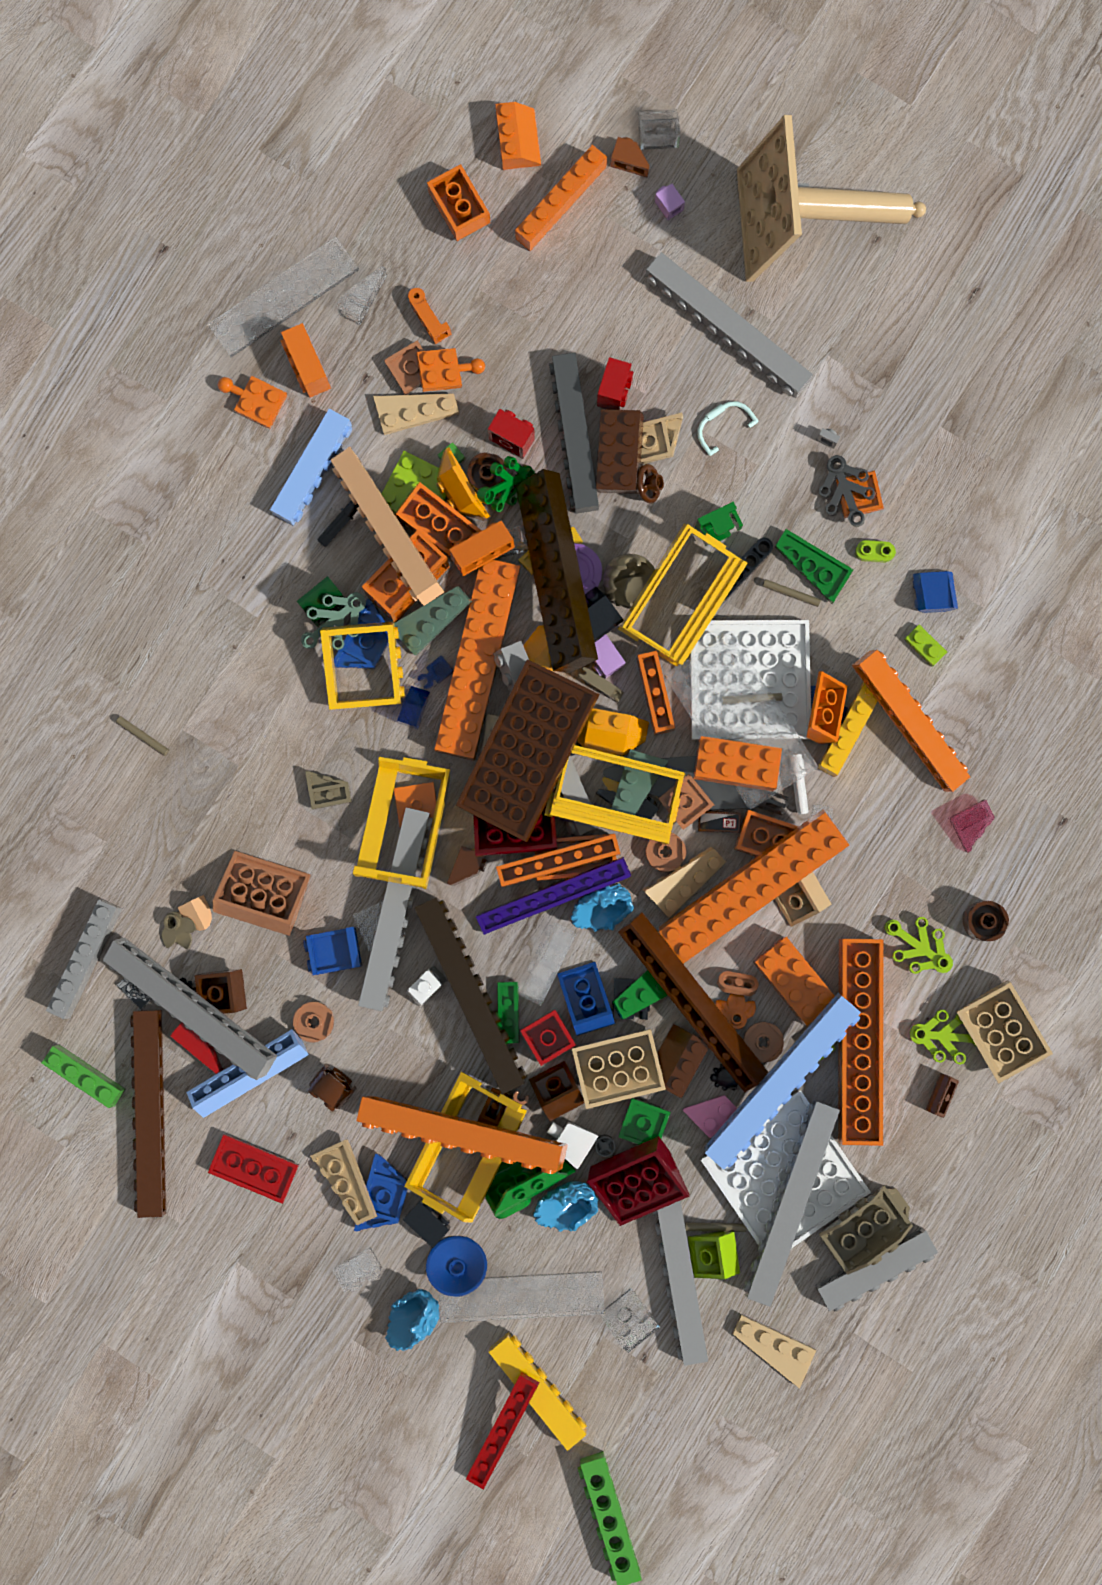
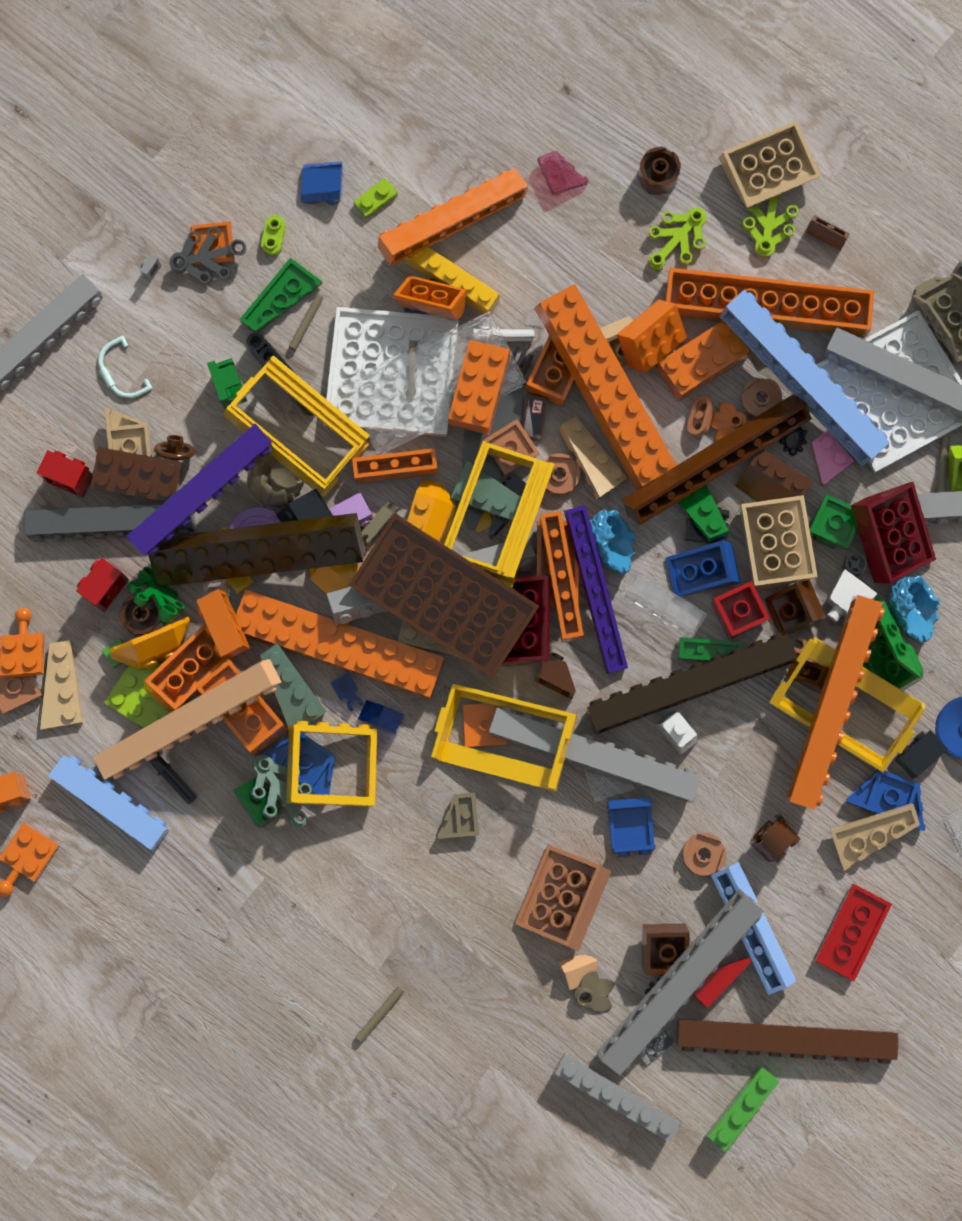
camera: 85 degrees left, 5 degrees down
none -> dark purple brick [126,424,272,557]
none -> orange brick [617,300,687,373]

